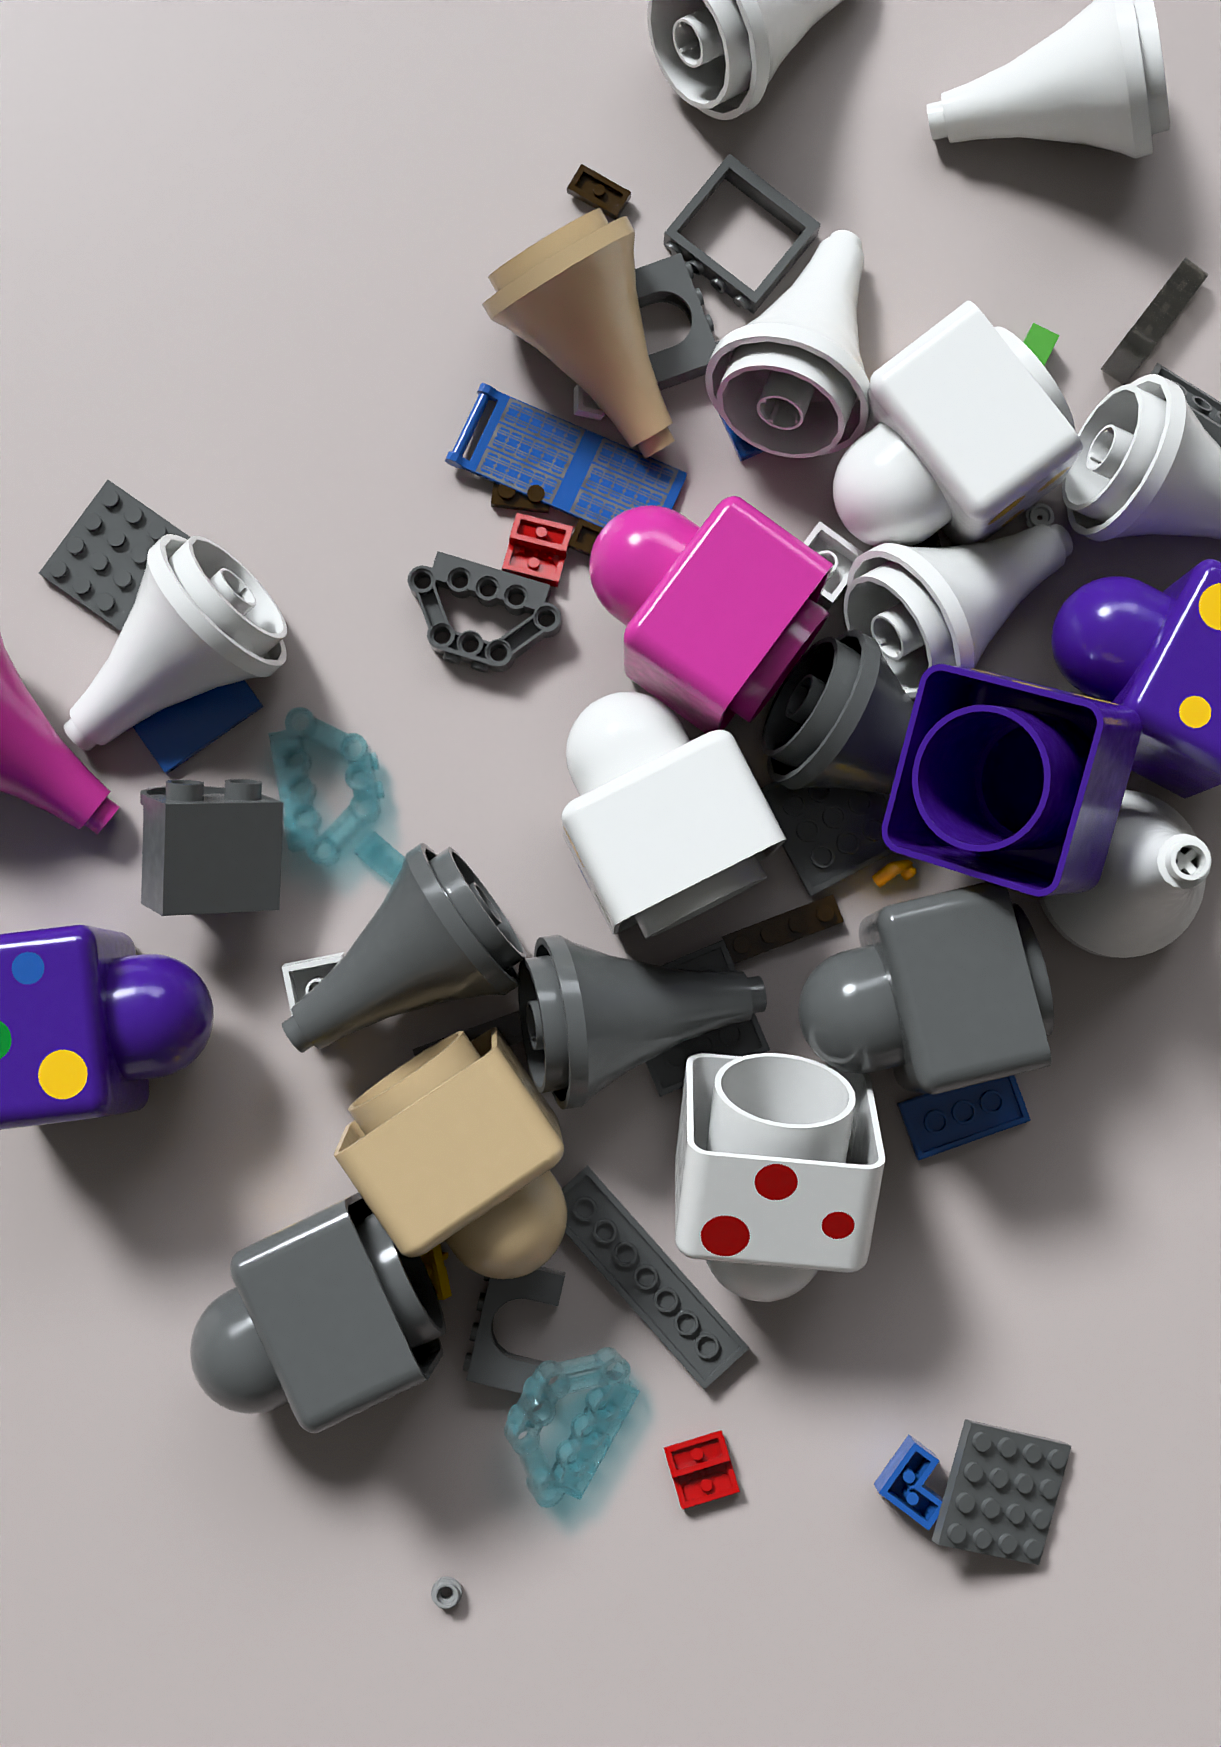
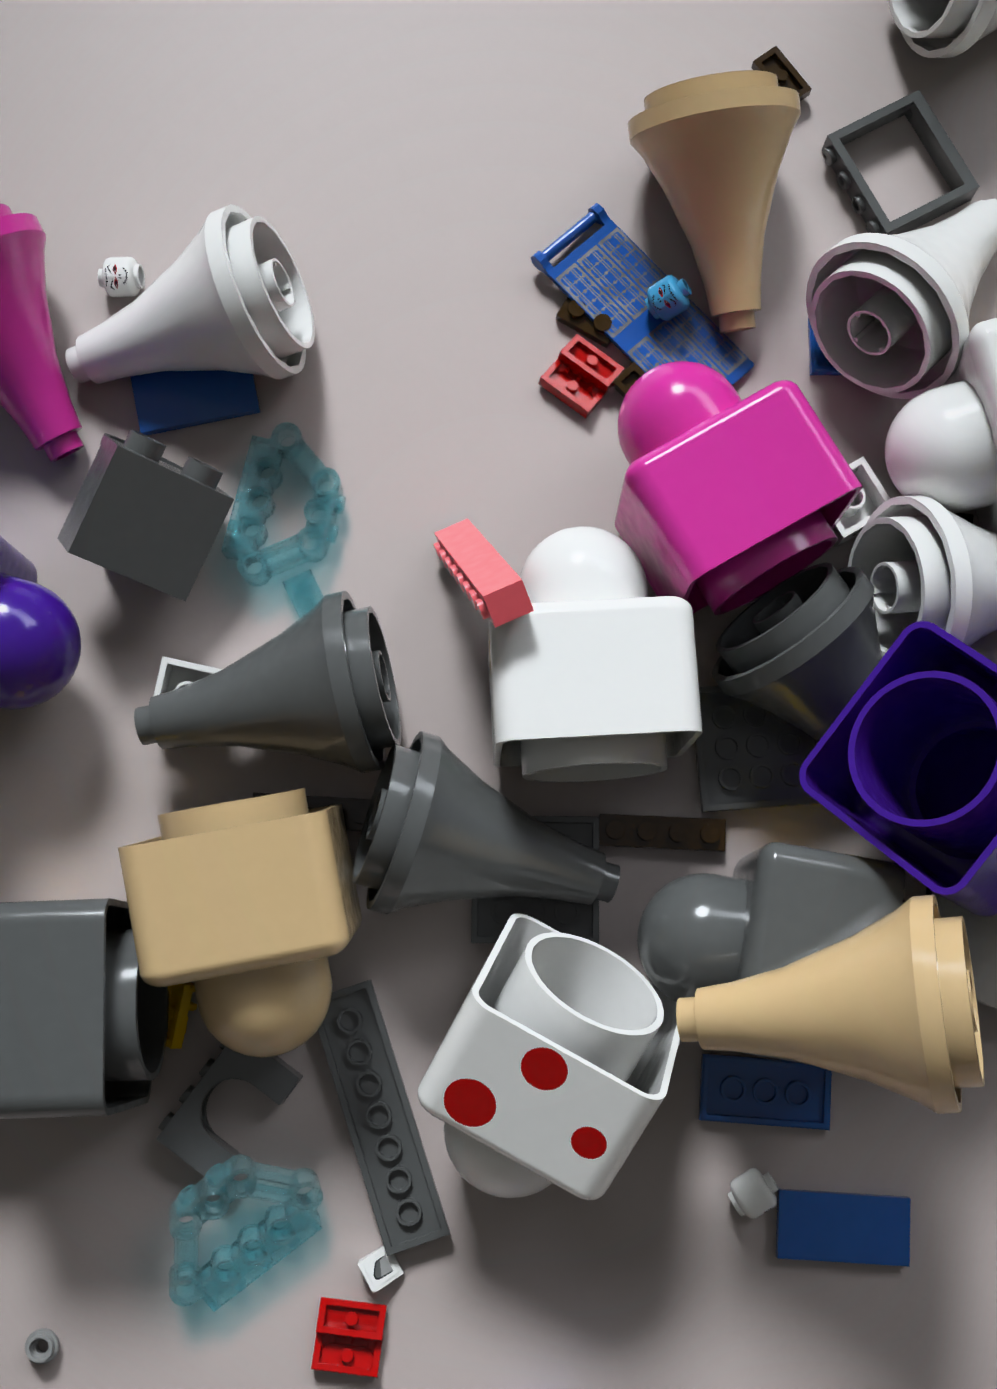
camera: 25 degrees right, 5 degrees down
dark grey plate [39,480,190,631] -> none
dark grey brick [407,551,562,673] -> none
white plate [574,384,605,421] -> none
dark grey arch [635,253,720,391] -> none
light orange arm [872,859,917,888] -> none
none -> white head [98,257,145,297]
none -> white slope [358,1245,404,1294]
none -> coral brick [433,518,534,628]
none -> dark azure head [645,275,692,321]
none -> tan piece [676,895,985,1114]
none -> white head [728,1168,779,1219]
none -> blue tile [776,1189,911,1267]

